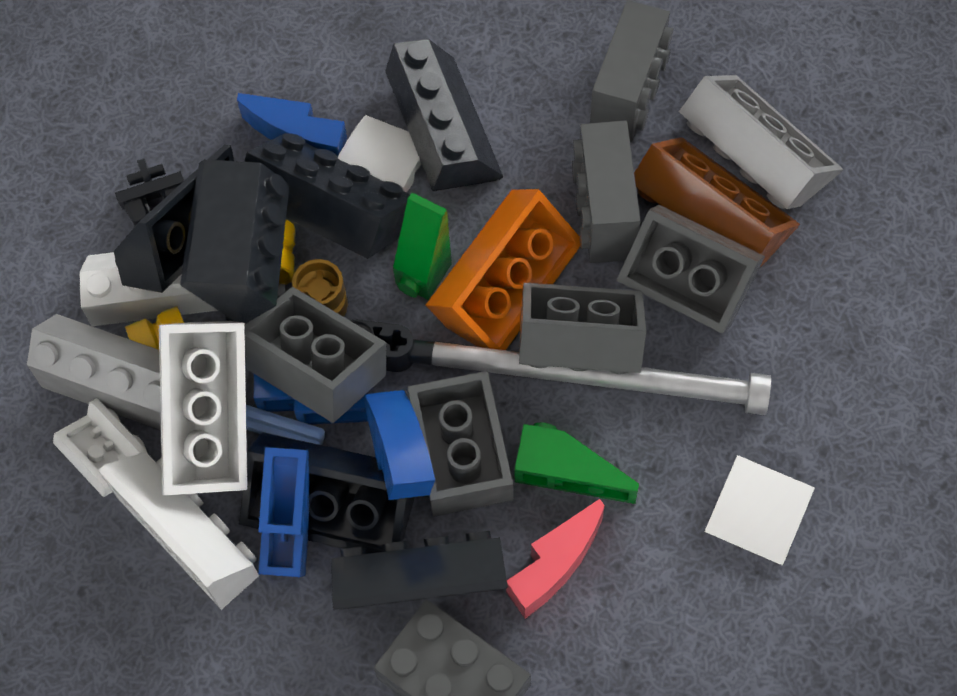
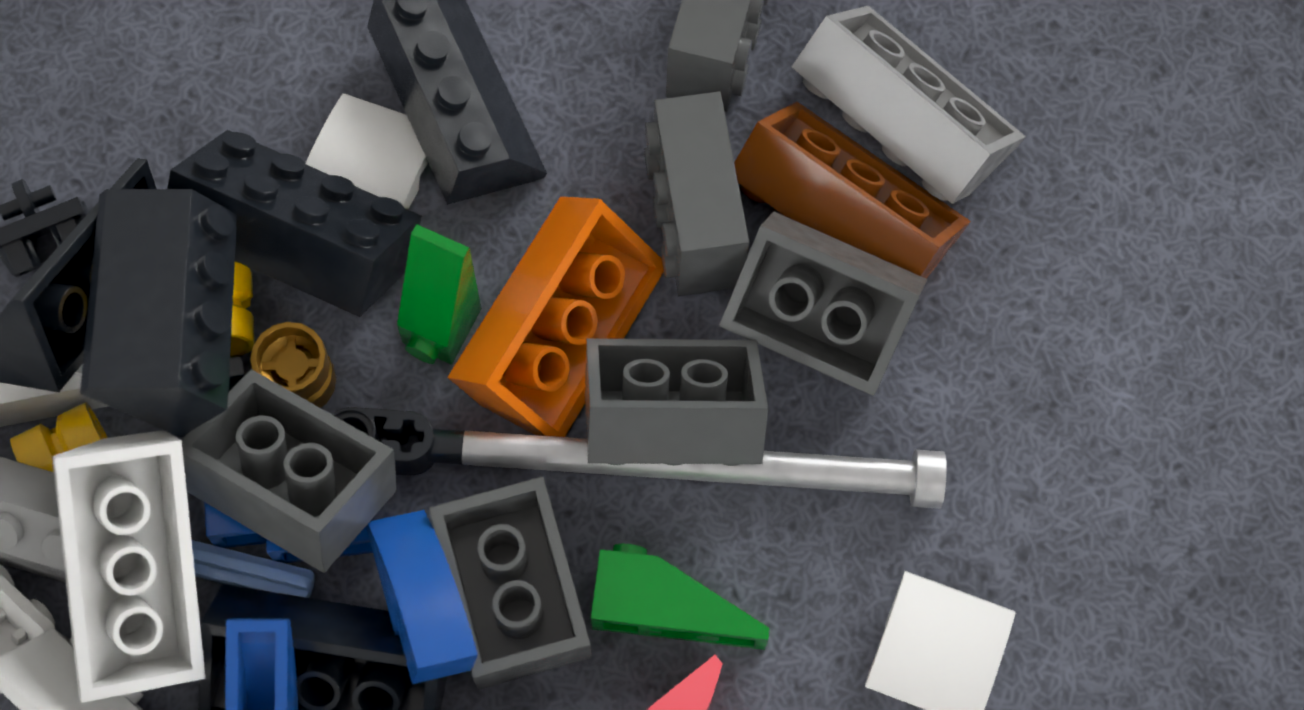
camera: 10 degrees left, 5 degrees up
blue slope [237,93,348,158] -> none

